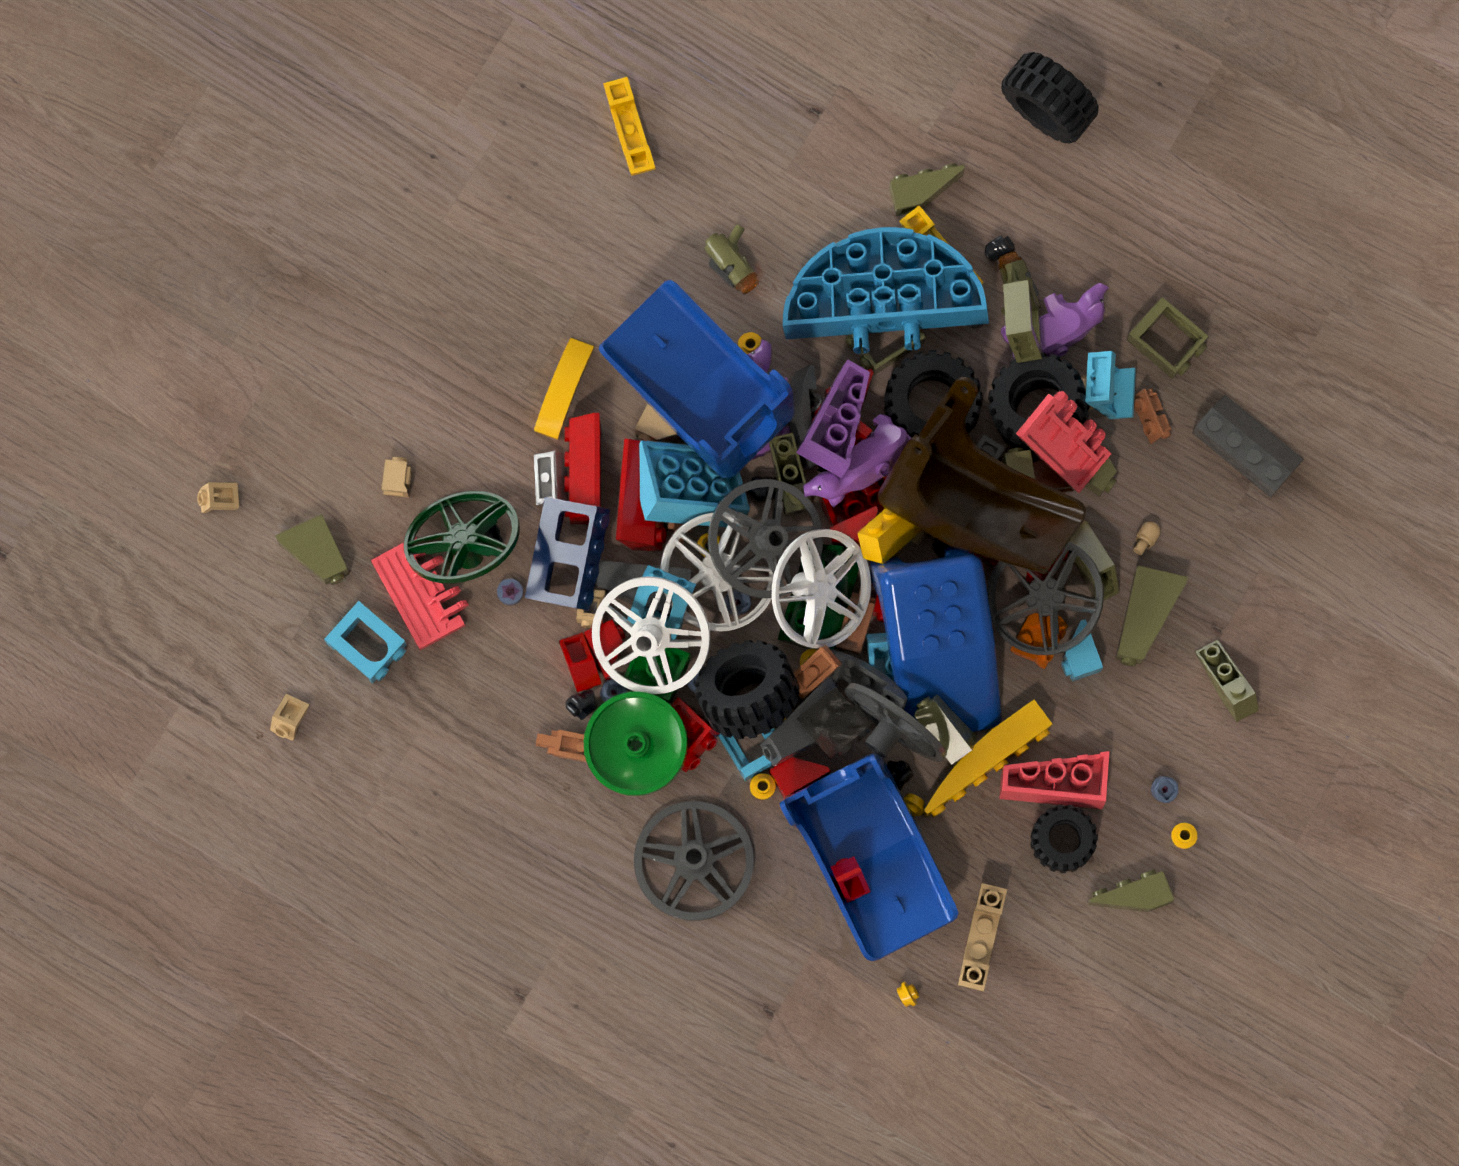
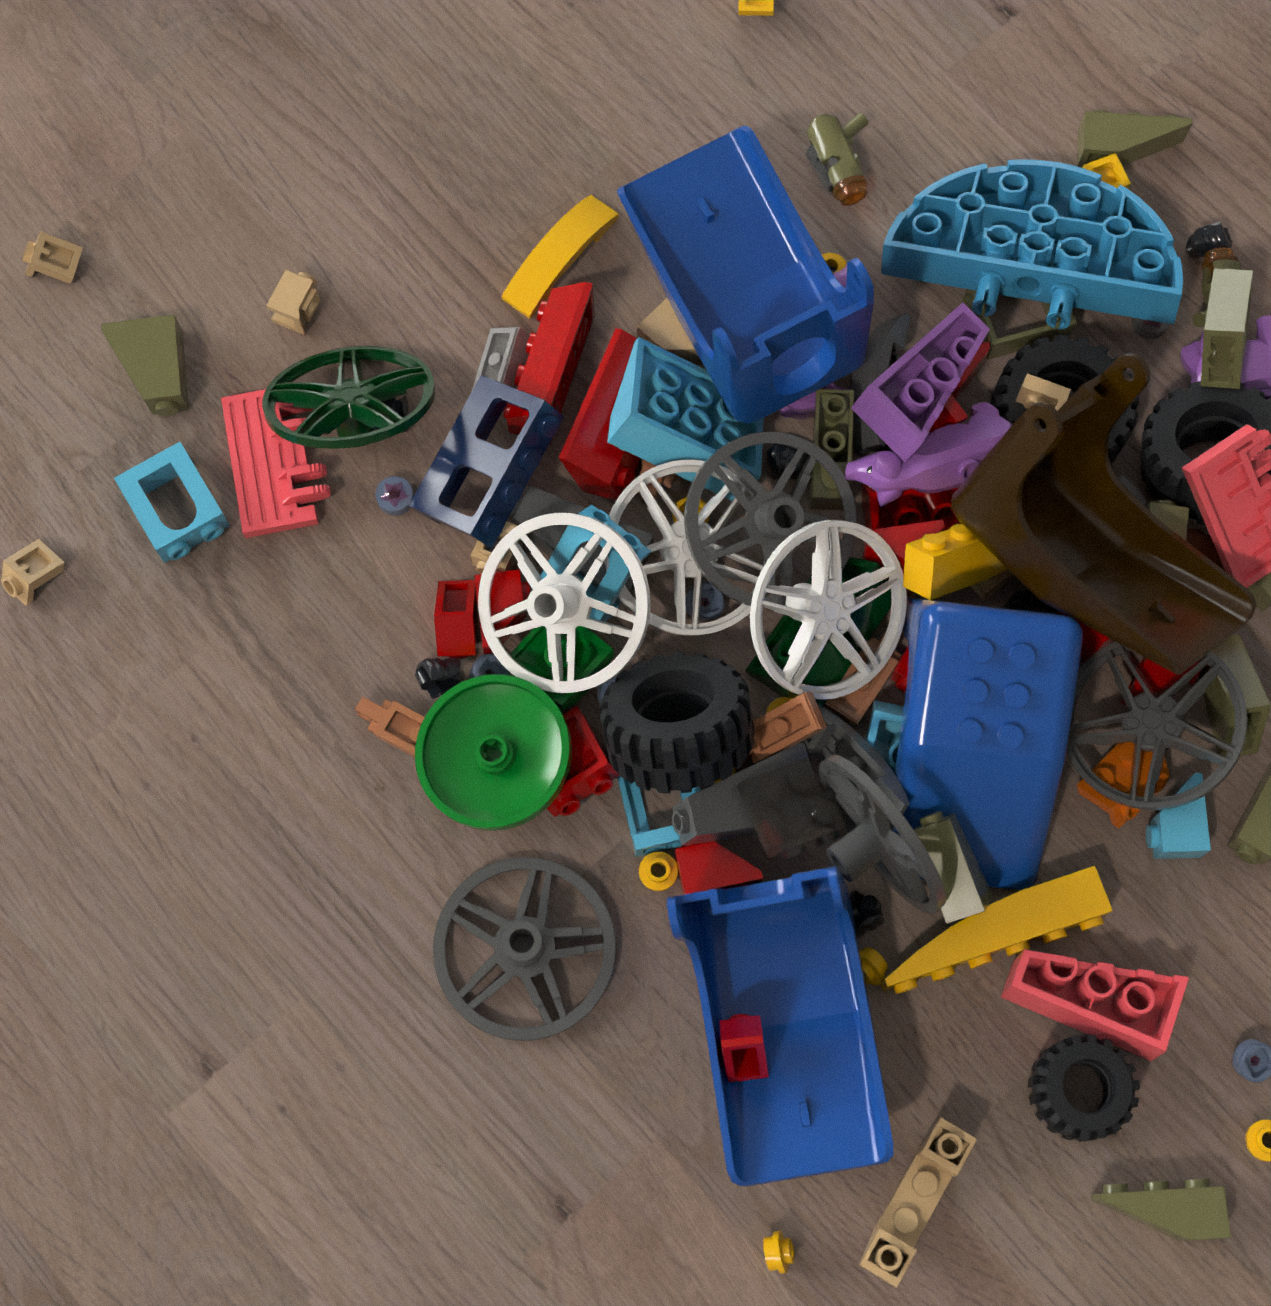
camera: 20 degrees right, 5 degrees down
none -> tan bracket [1016,374,1071,411]

